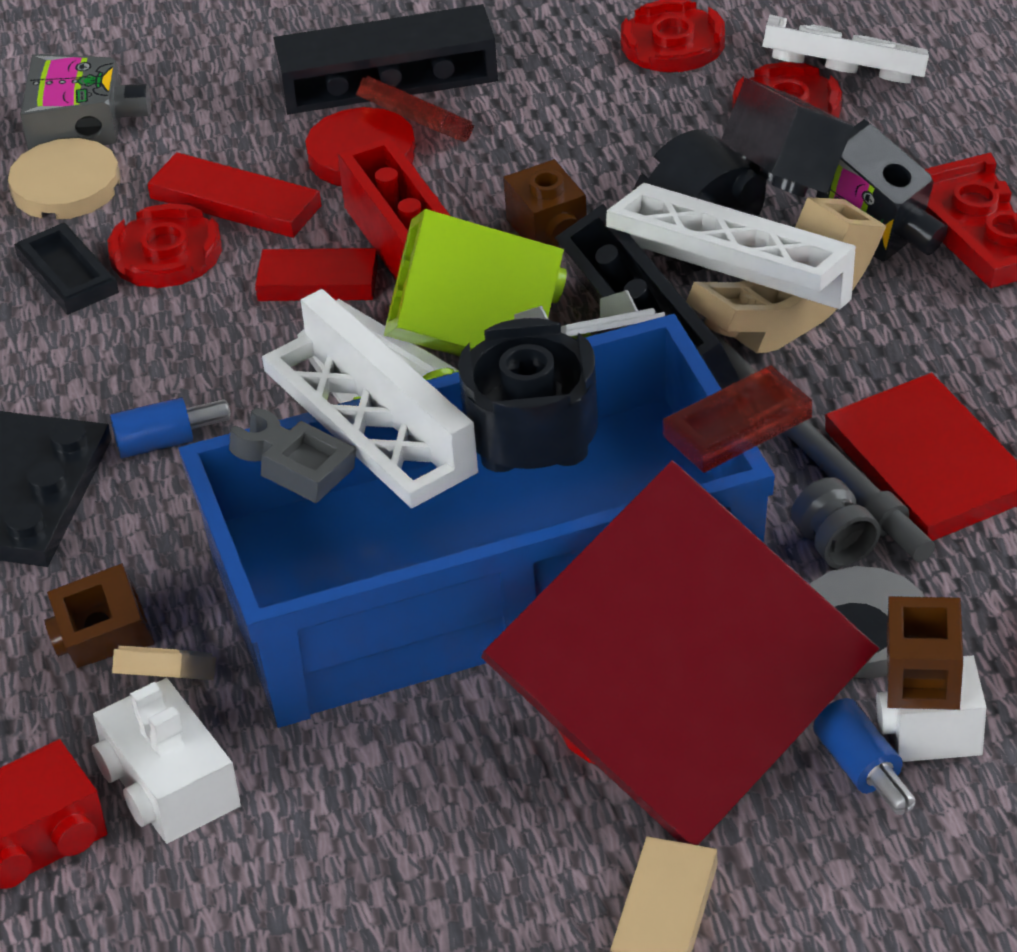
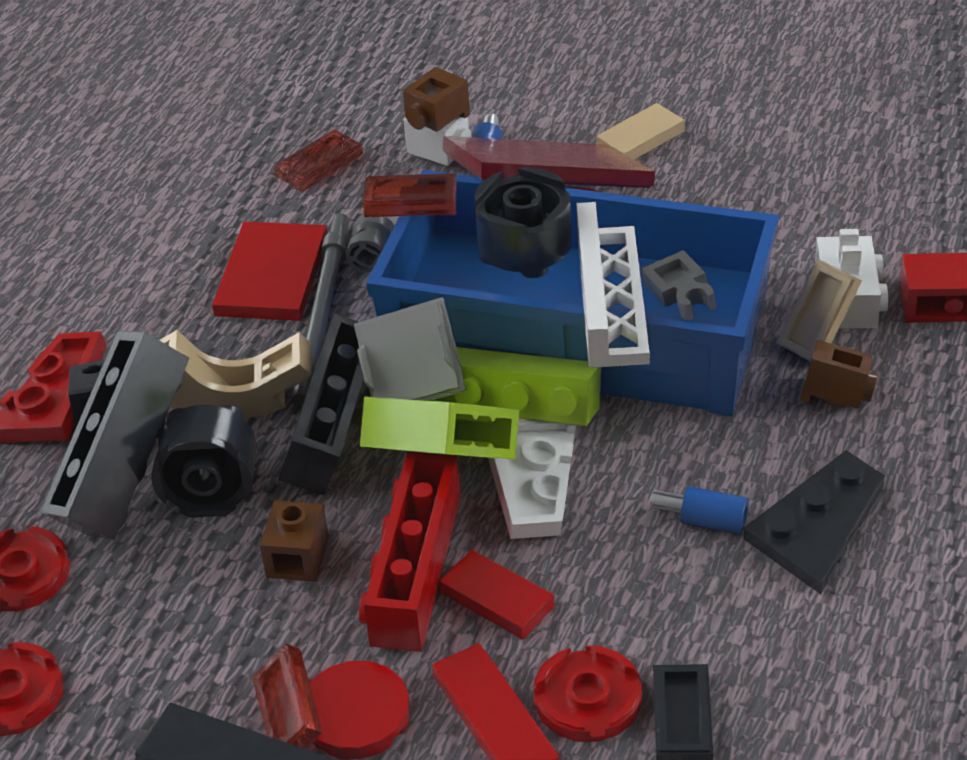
camera: 145 degrees left, 0 degrees up
white fence [606,183,856,309] -> none

